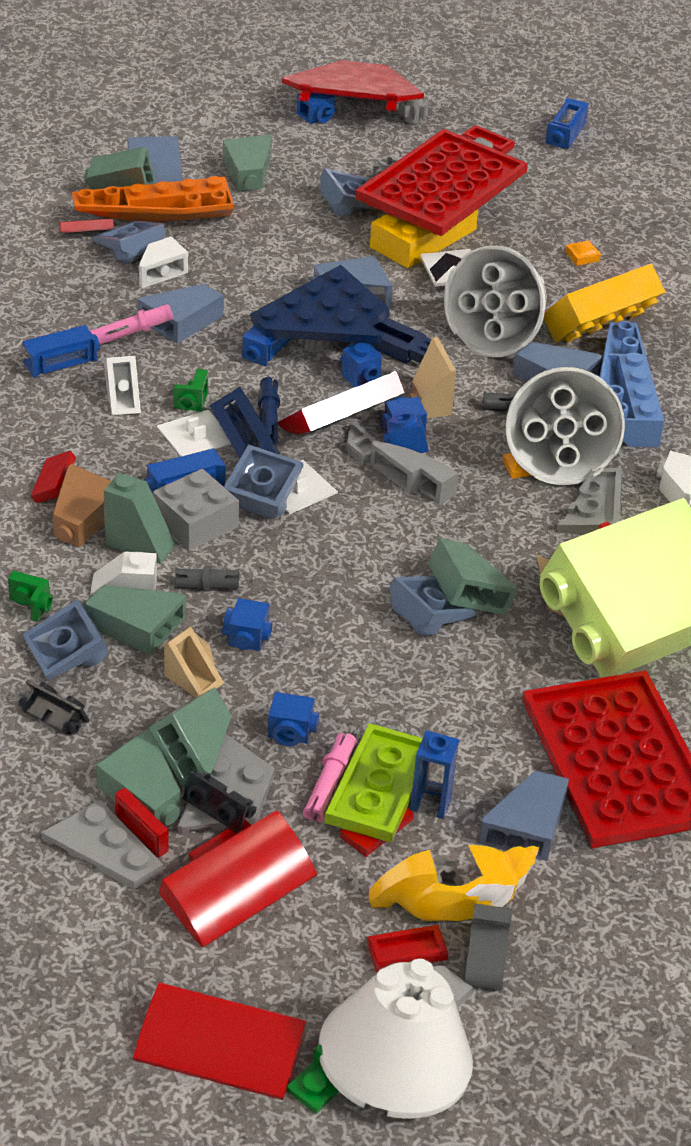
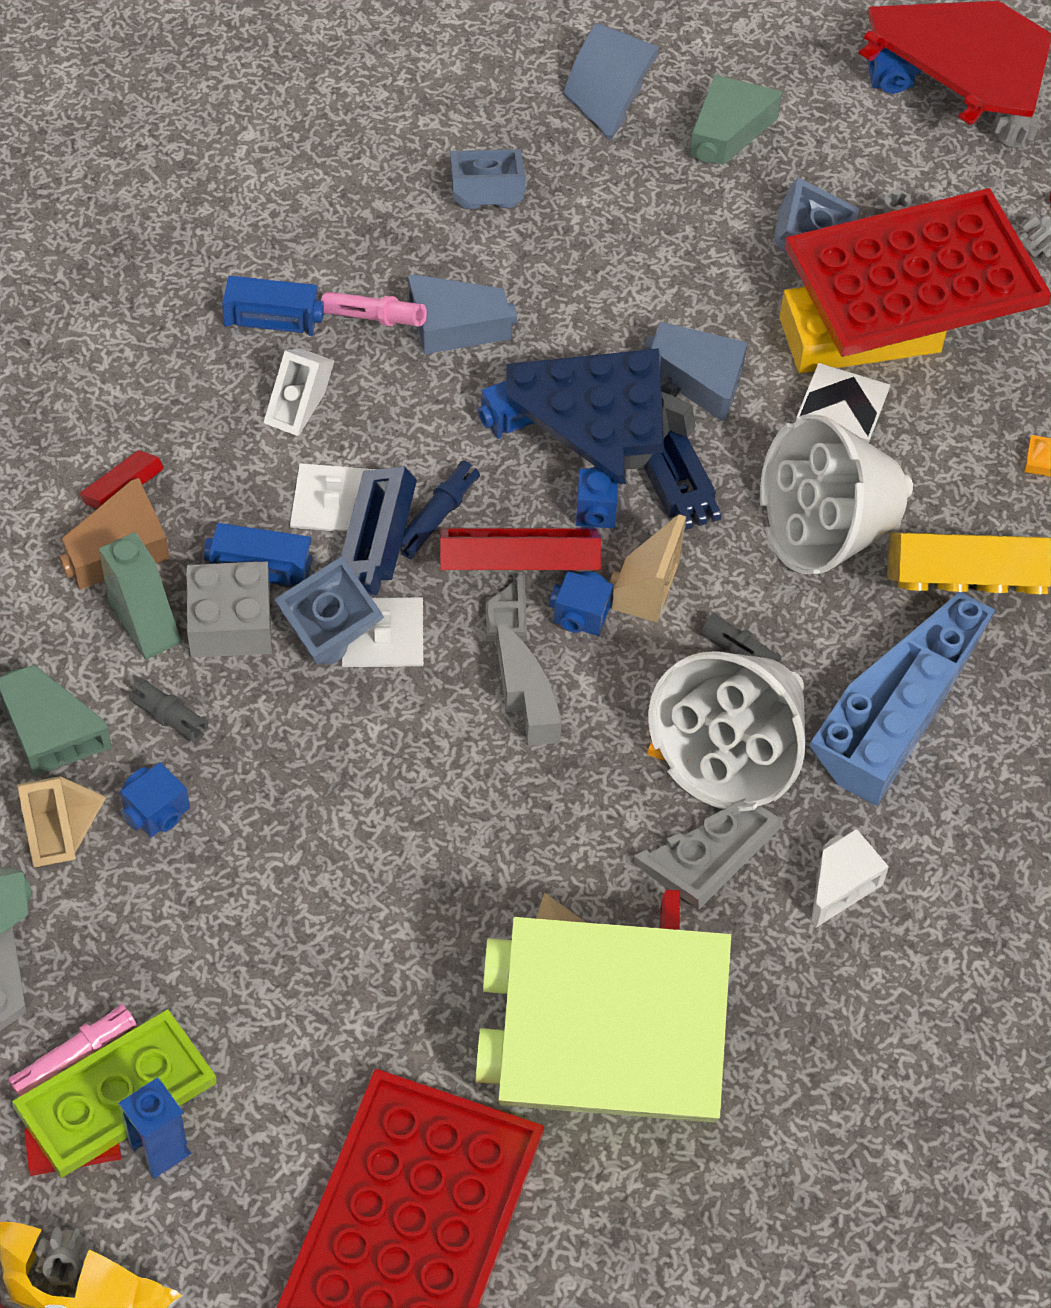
camera: 35 degrees right, 15 degrees up
tile [58,218,114,233] -> none
orange wedge [72,176,234,222] -> none
sand green slope [85,147,156,190] -> none
white slope [90,552,157,595] -> none
white slope [139,237,188,288] -> none
green bracket [173,369,209,412] -> none
blue brick [267,692,320,746] -> none
blue brick [383,412,429,453] -> none
sand blue slope [389,576,476,636] -> none
sand green slope [428,538,518,615] -> none
sand blue slope [479,770,569,861] -> none
sand blue slope [513,342,603,381] -> none

